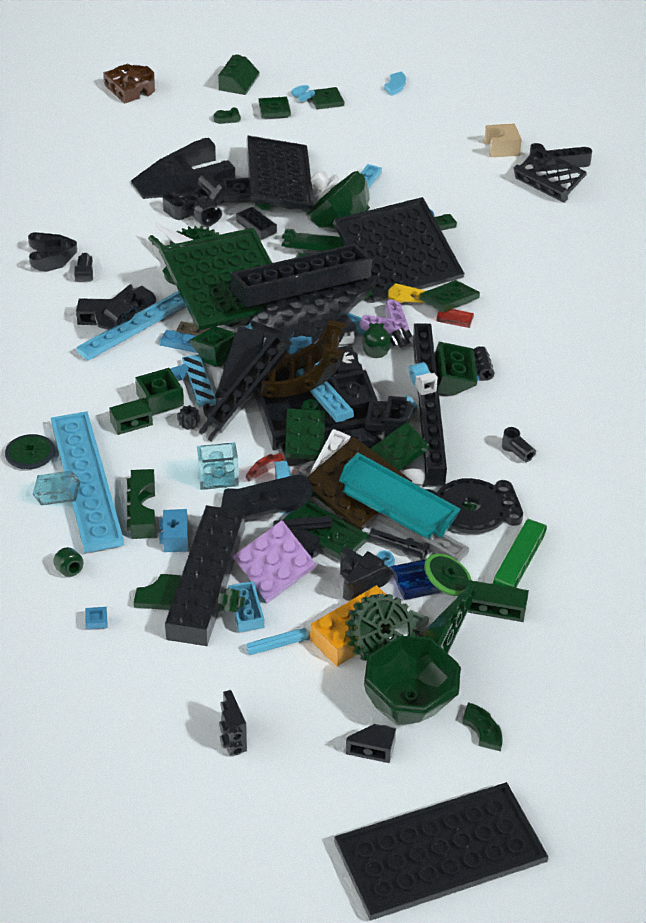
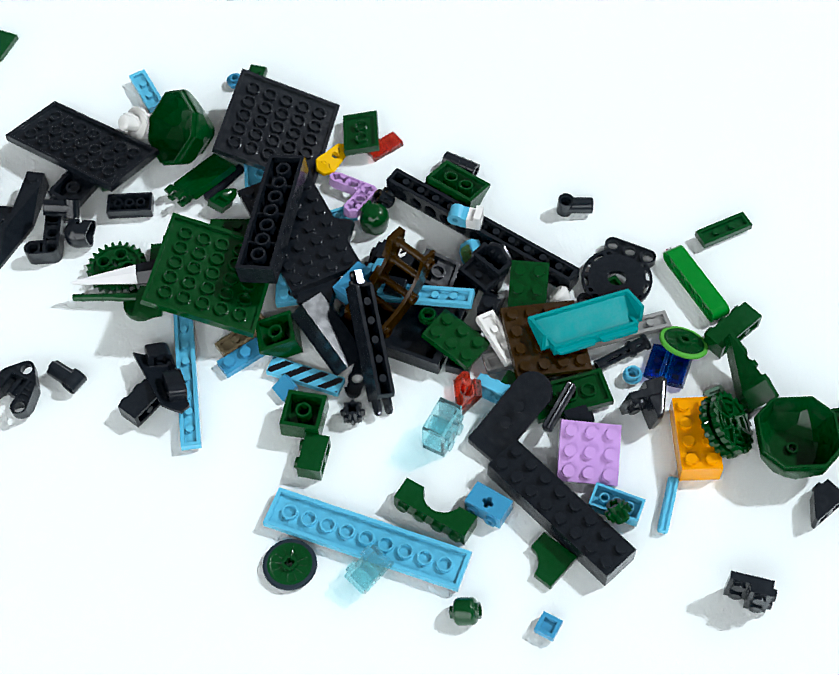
camera: 50 degrees left, 15 degrees up
none -> dark green plate [695,212,753,248]

